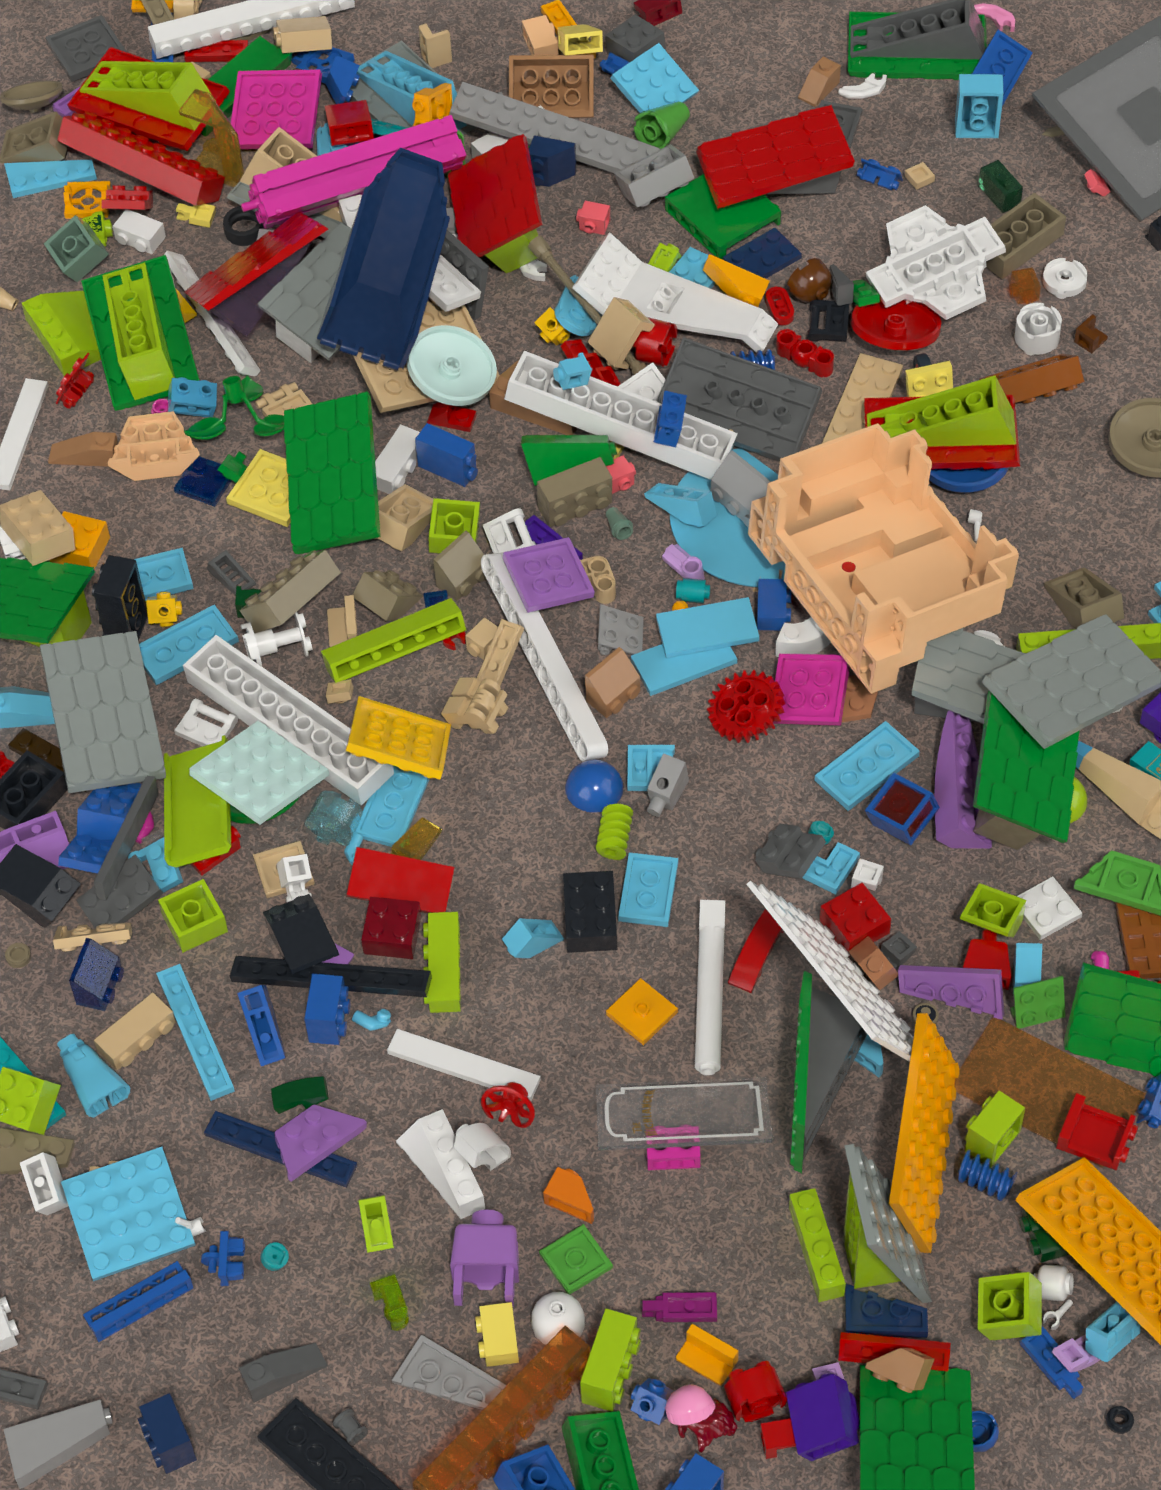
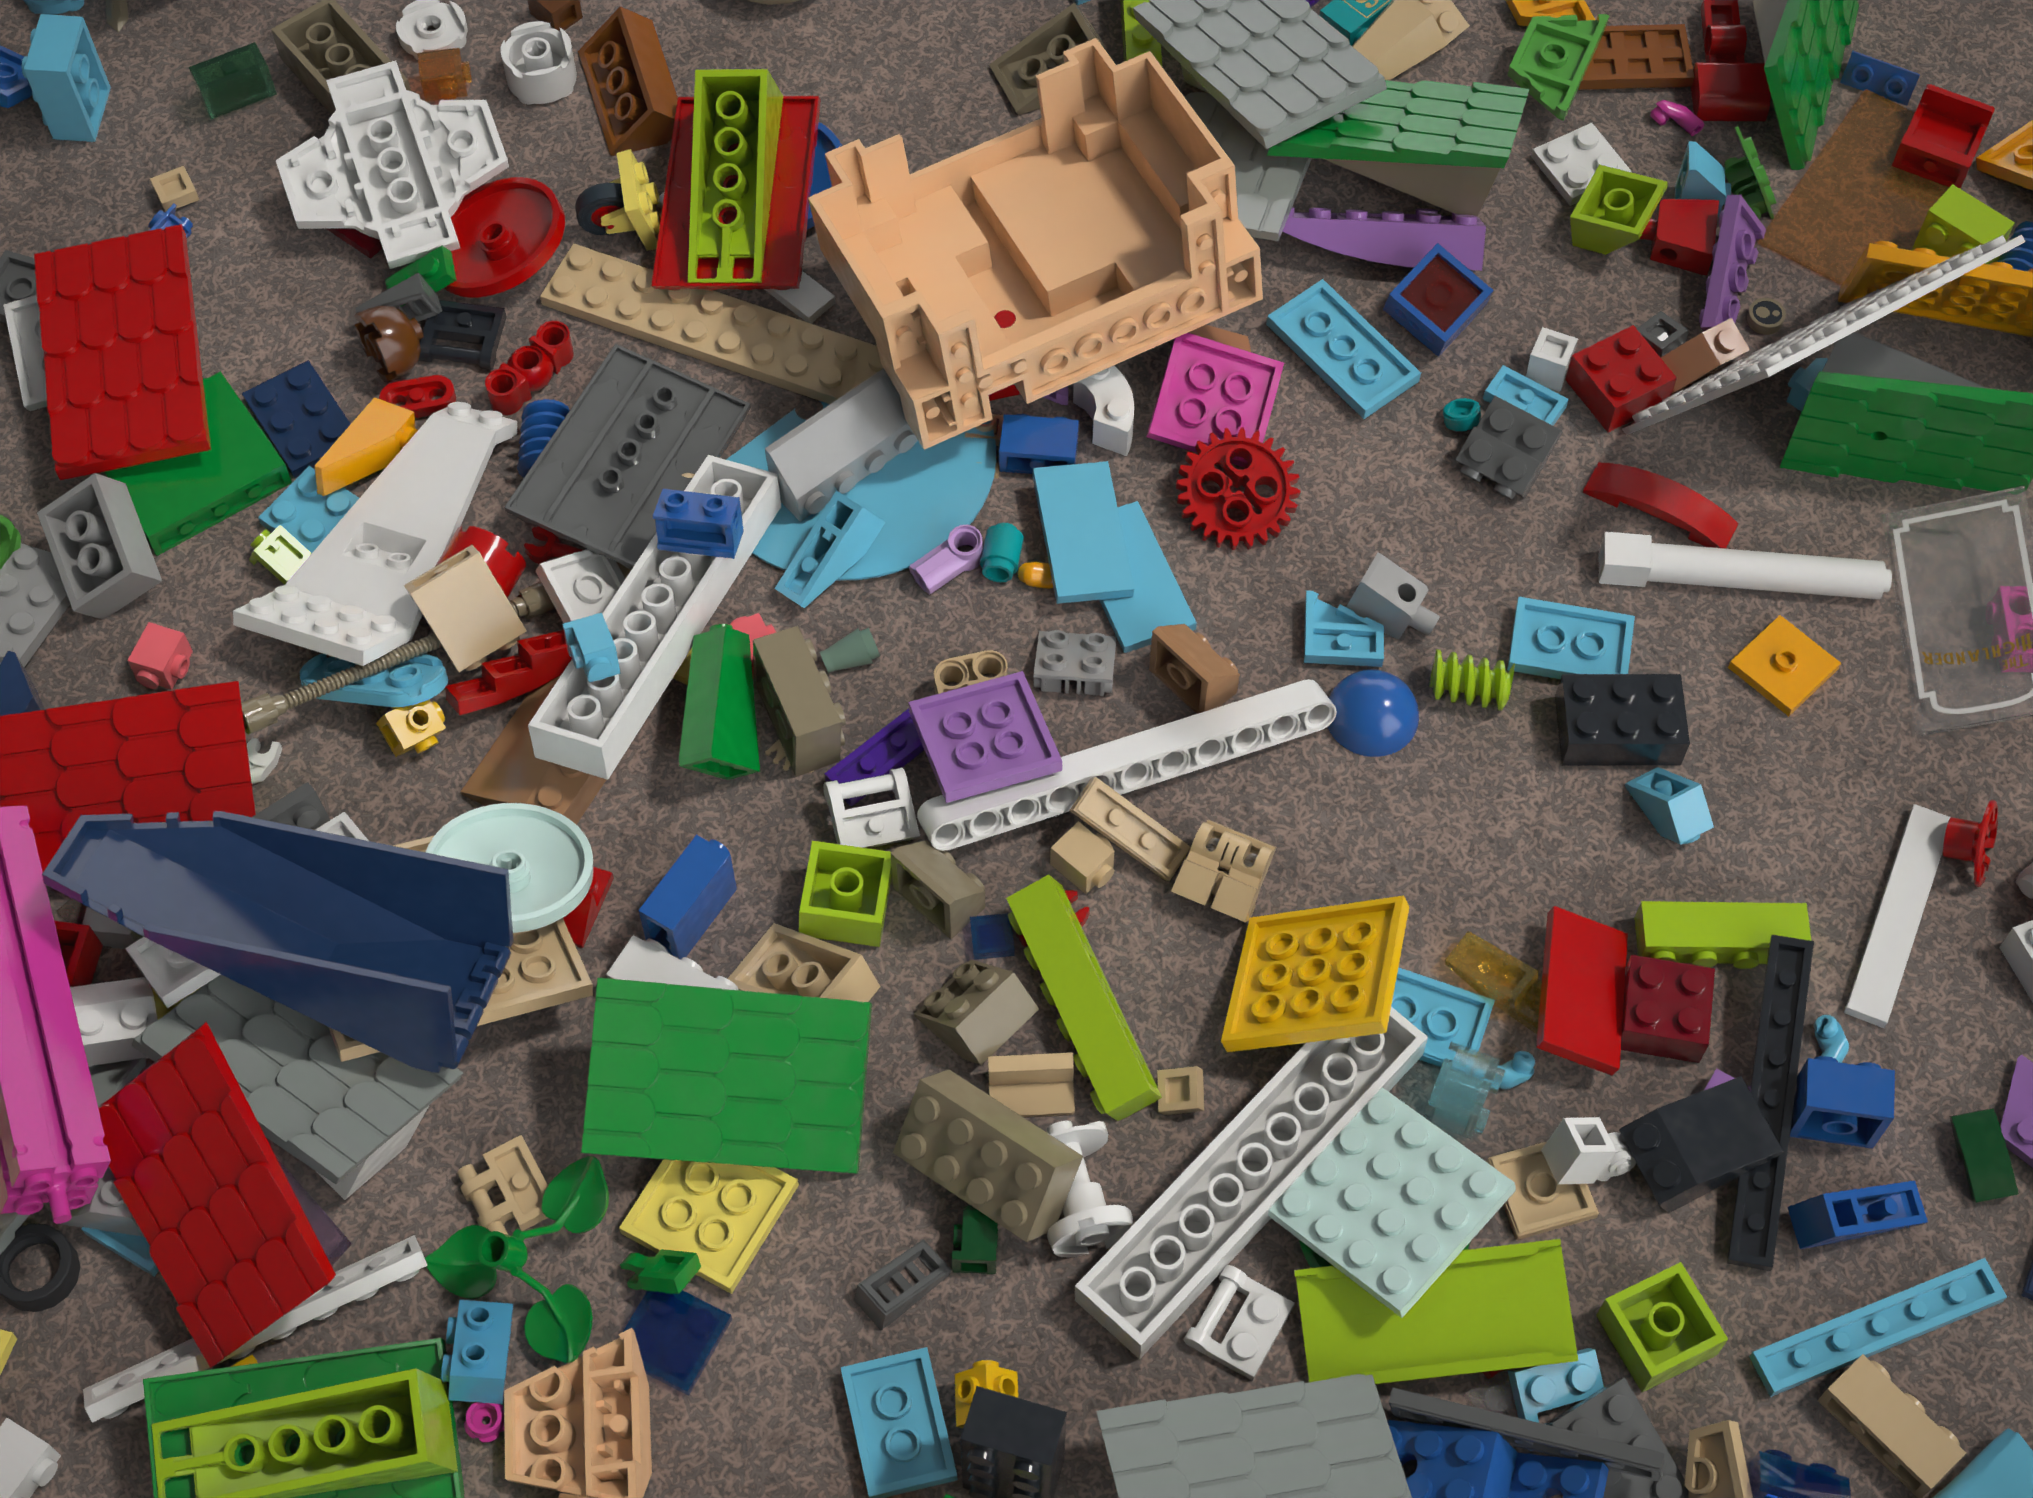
camera: 90 degrees left, 5 degrees up
medium azure plate [139,605,239,685] -> none

